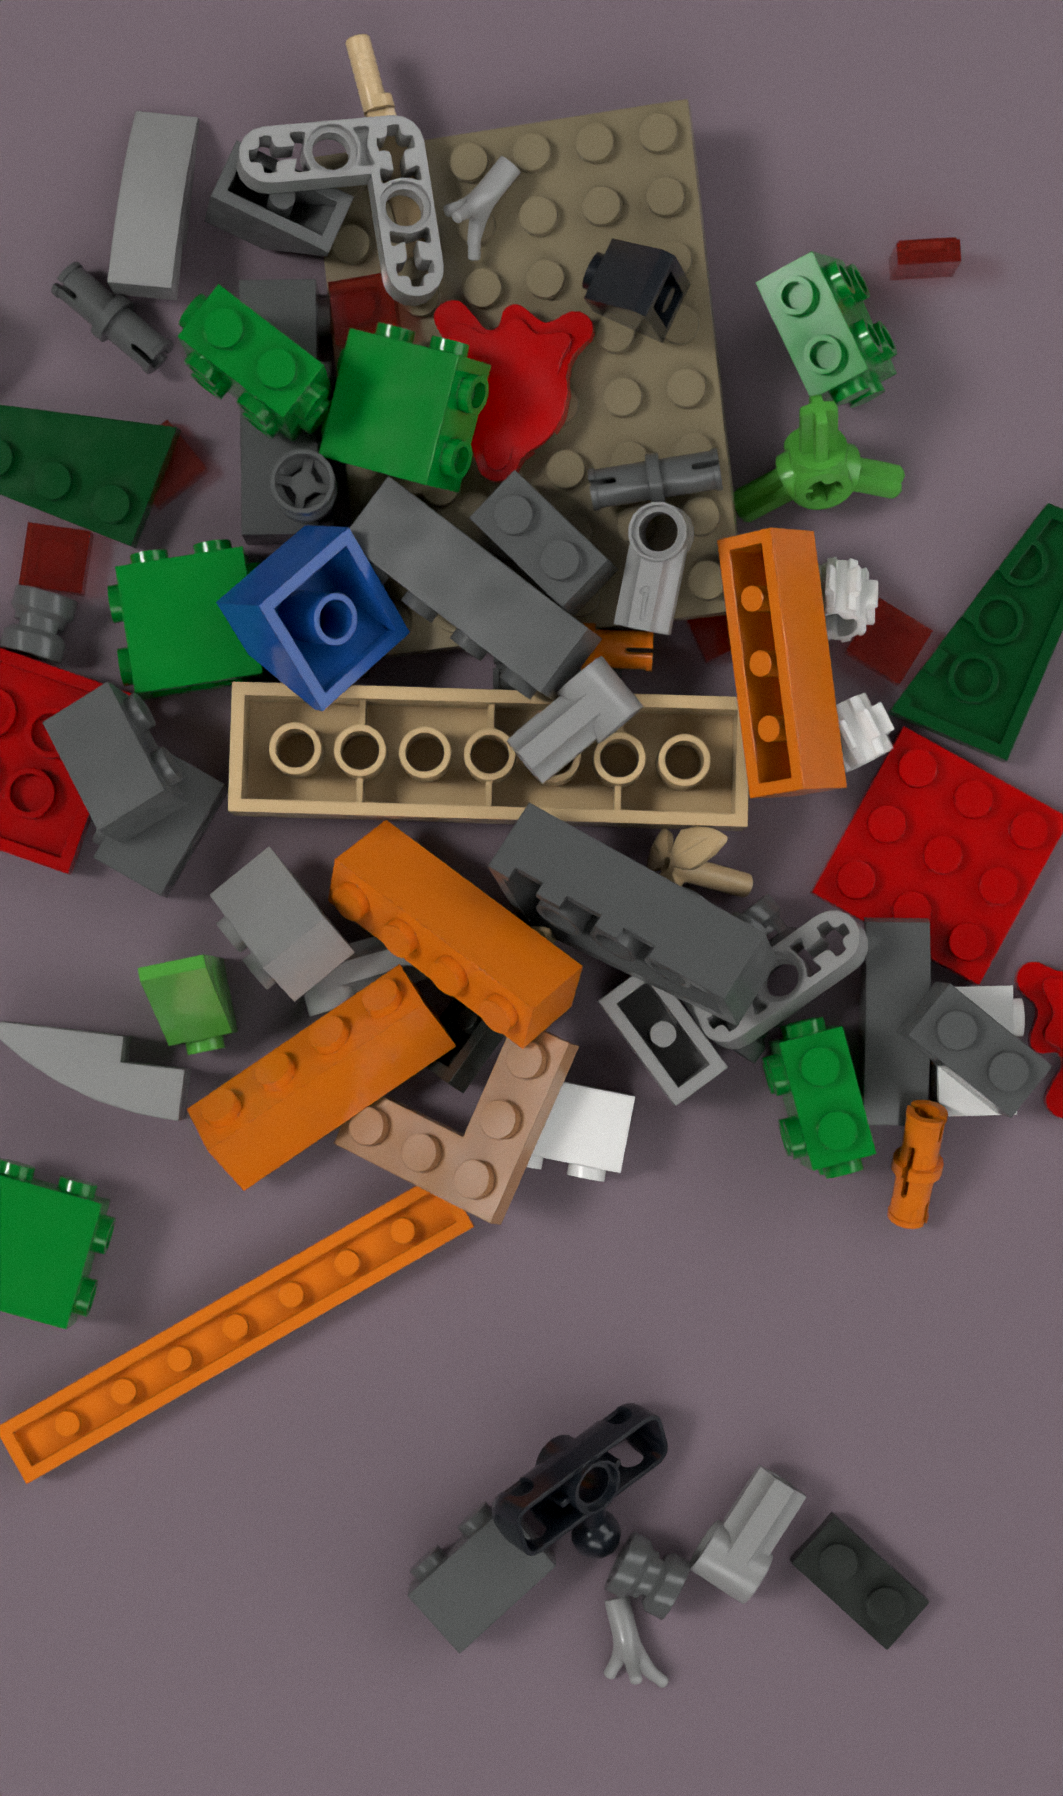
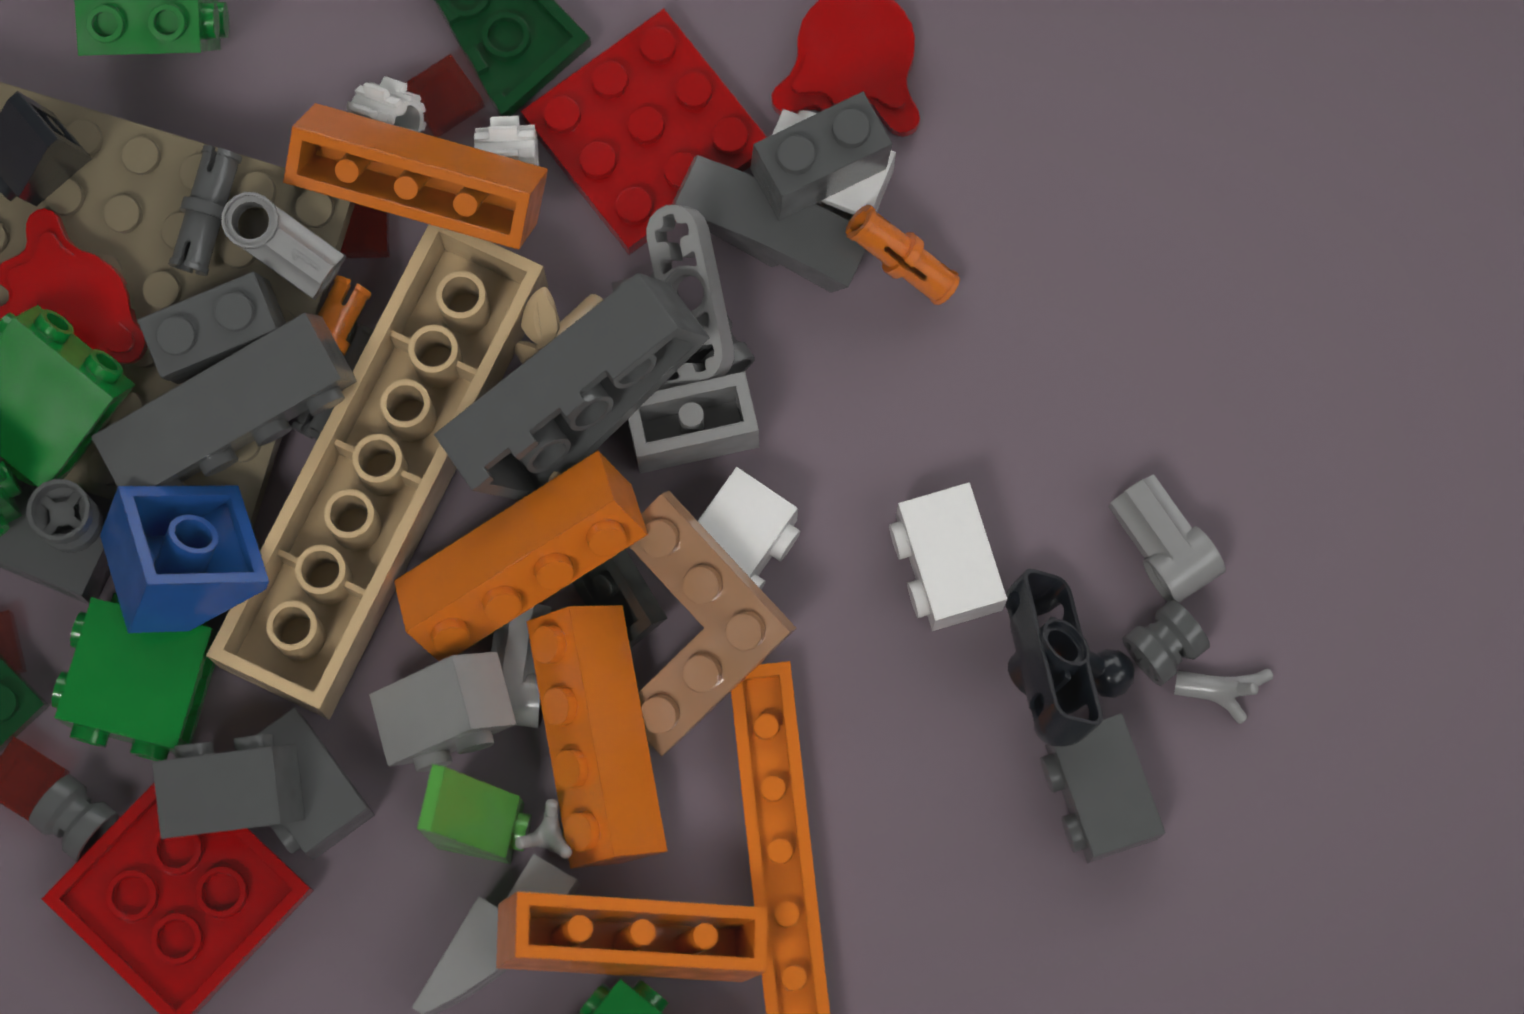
camera: 60 degrees left, 10 degrees down
light grey piece [507,656,644,785] -> none
bright green bush [734,395,905,522] -> none
green brick [761,1017,877,1179] -> none
pearl dark grey plate [790,1512,930,1650] -> none
none -> orange brick [496,891,767,982]
none -> light grey bar [515,799,572,858]
none -> white brick [889,482,1007,631]

